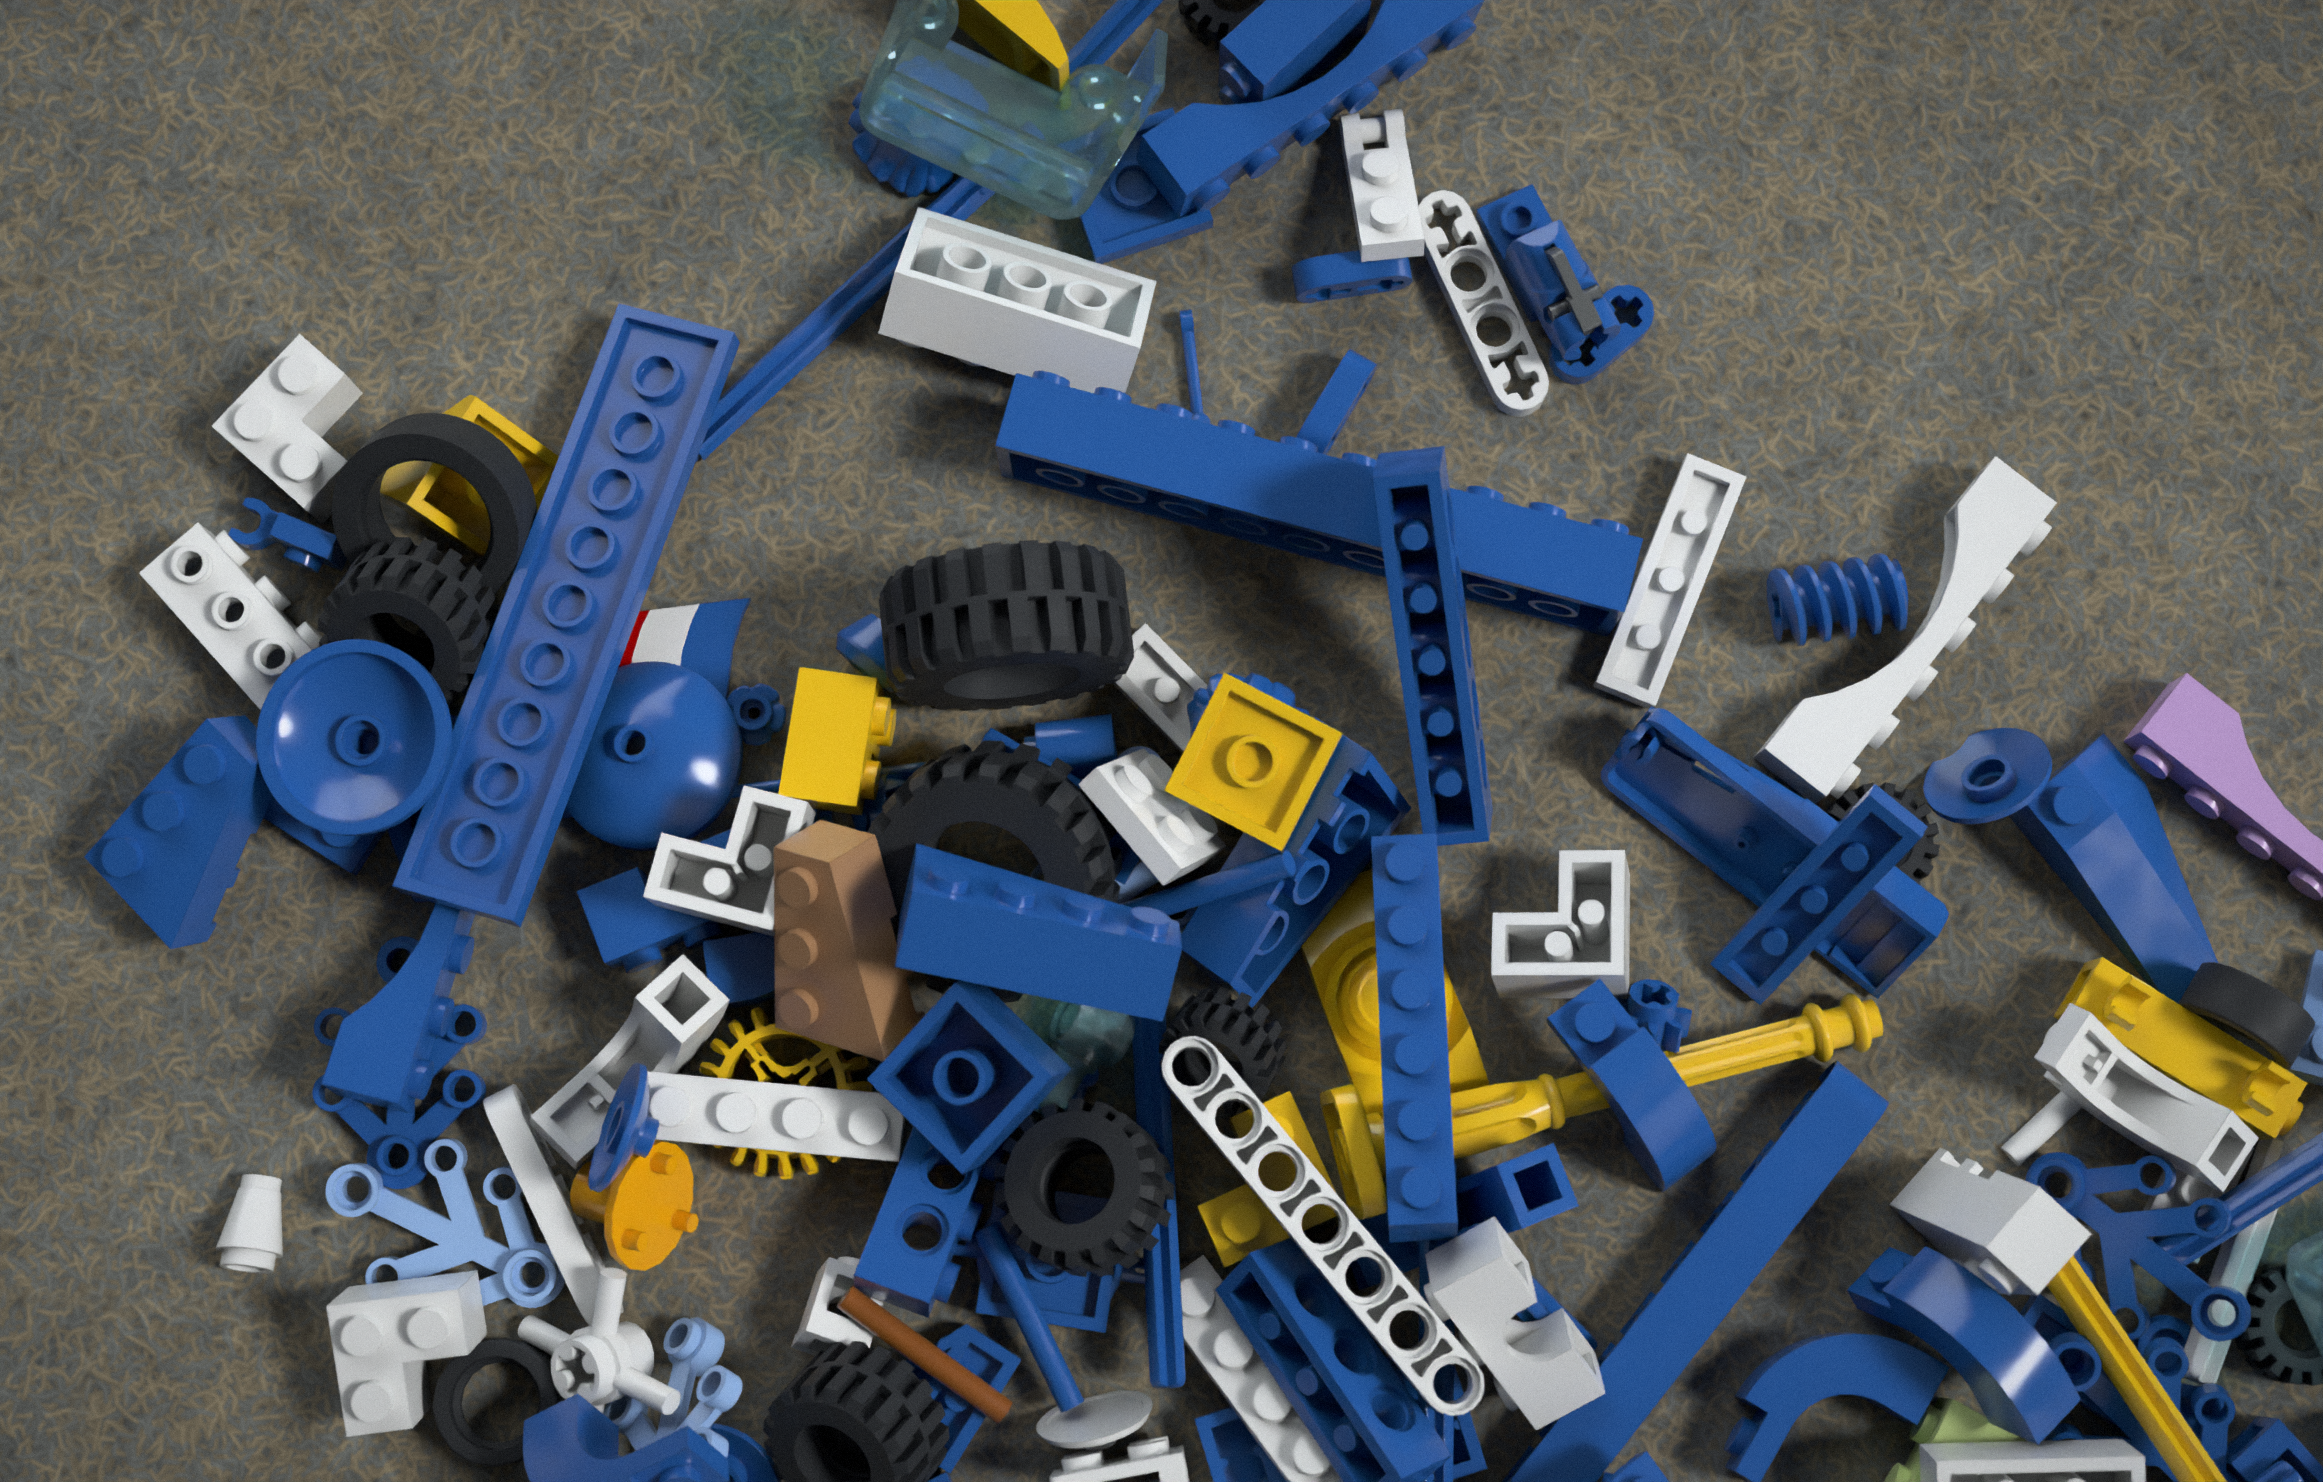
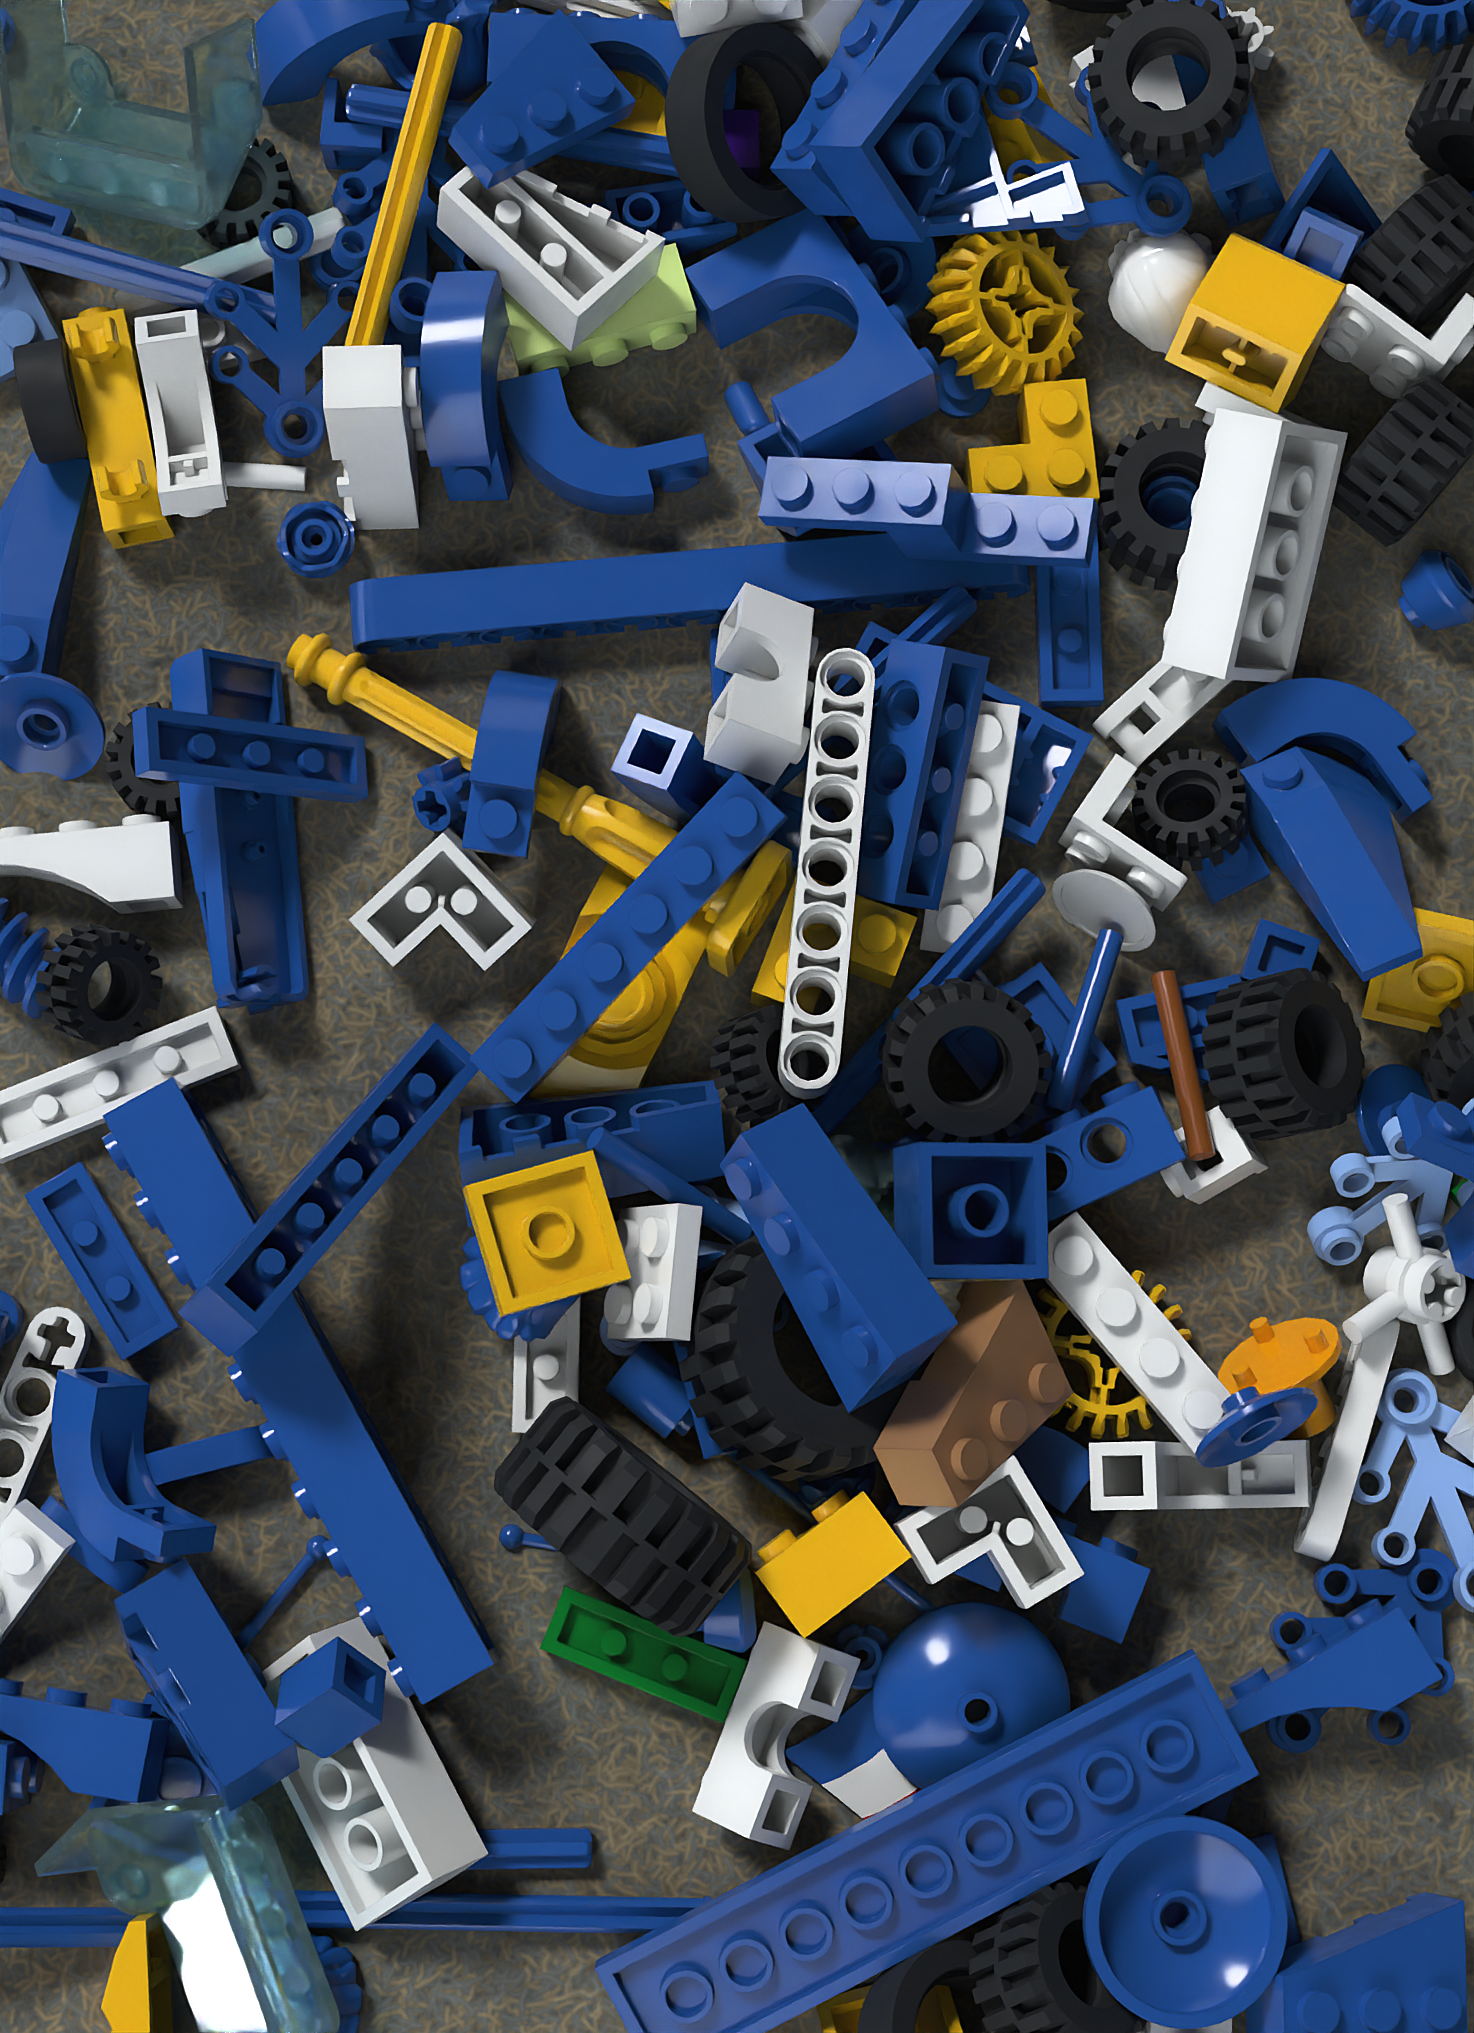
camera: 140 degrees left, 0 degrees up
none -> blue plate [24,1161,182,1362]
none -> black tyre [36,924,162,1047]
none -> blue arch [51,1367,217,1564]
none -> blue wedge [114,1558,300,1812]
none -> blue panel [274,1636,386,1758]
none -> blue plate [276,501,355,578]
none -> blue axle [465,1827,593,1870]
none -> green plate [539,1586,748,1724]
none -> white arch [692,1621,861,1850]

